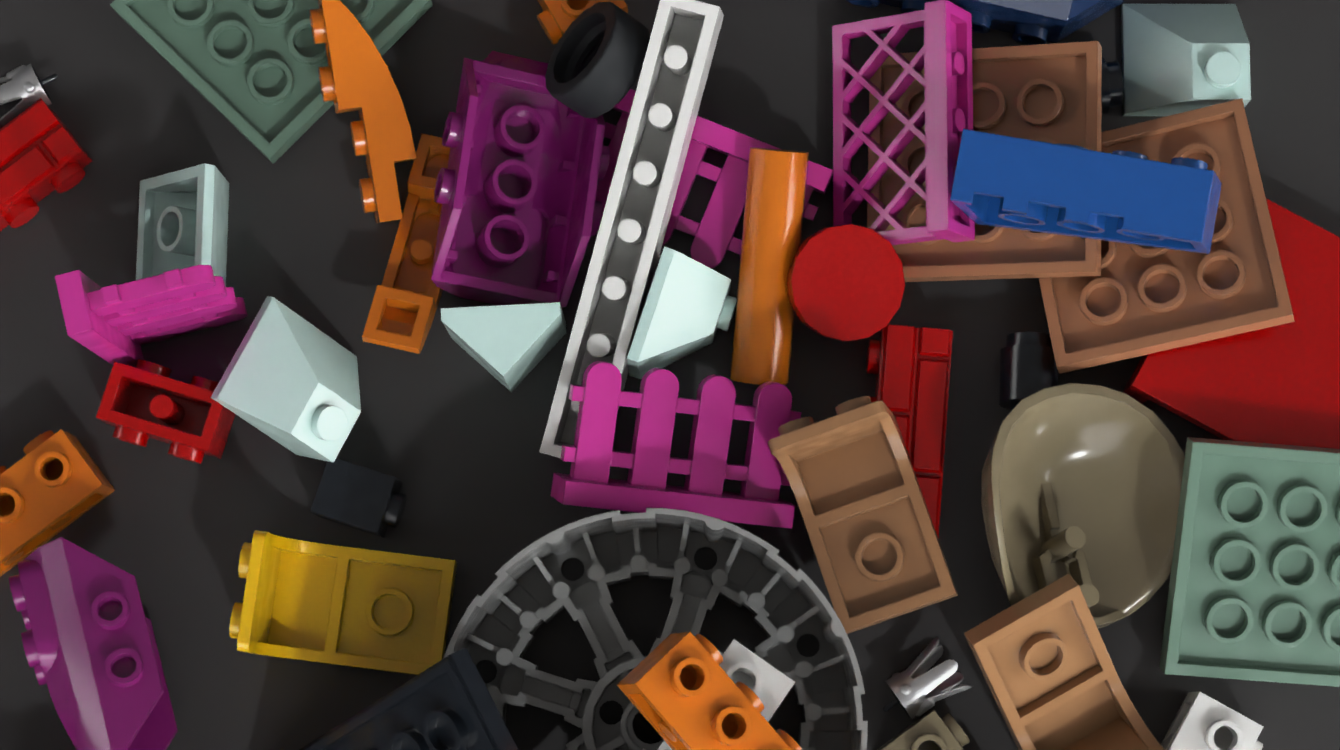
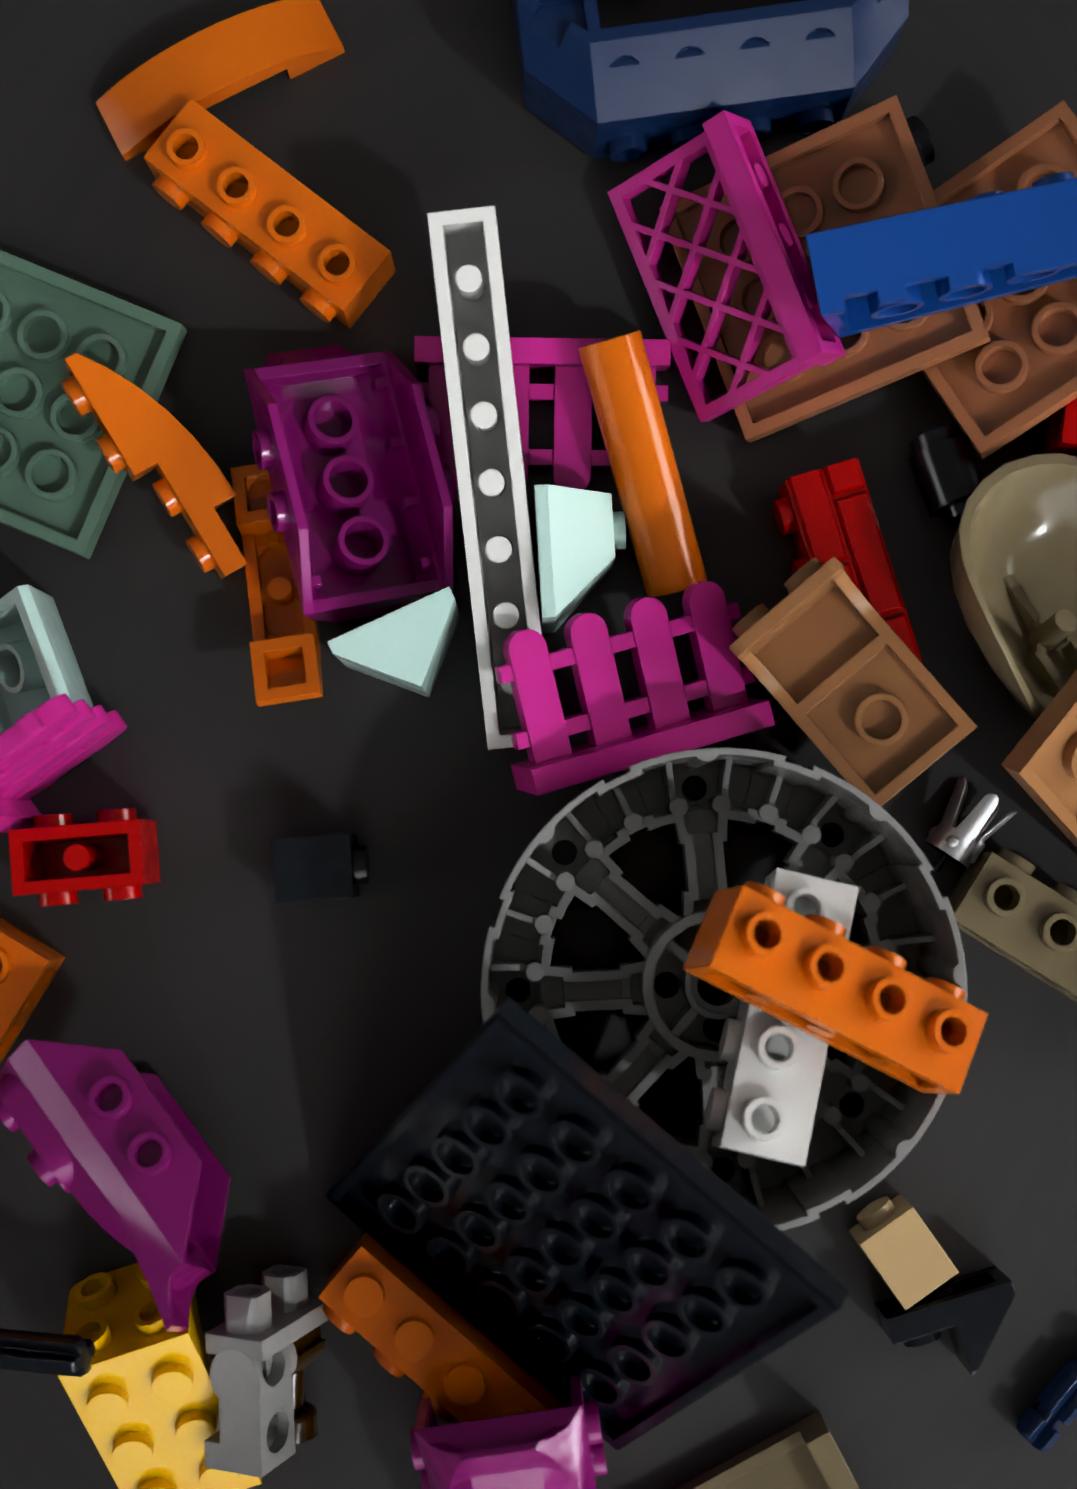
camera: 25 degrees left, 5 degrees up
light aqua slope [210,296,361,463] -> none
yellow bracket [229,530,457,675] -> none
black tyre [545,1,650,118] -> none
red tile [787,224,905,341] -> none
light aqua slope [1121,4,1251,116] -> none

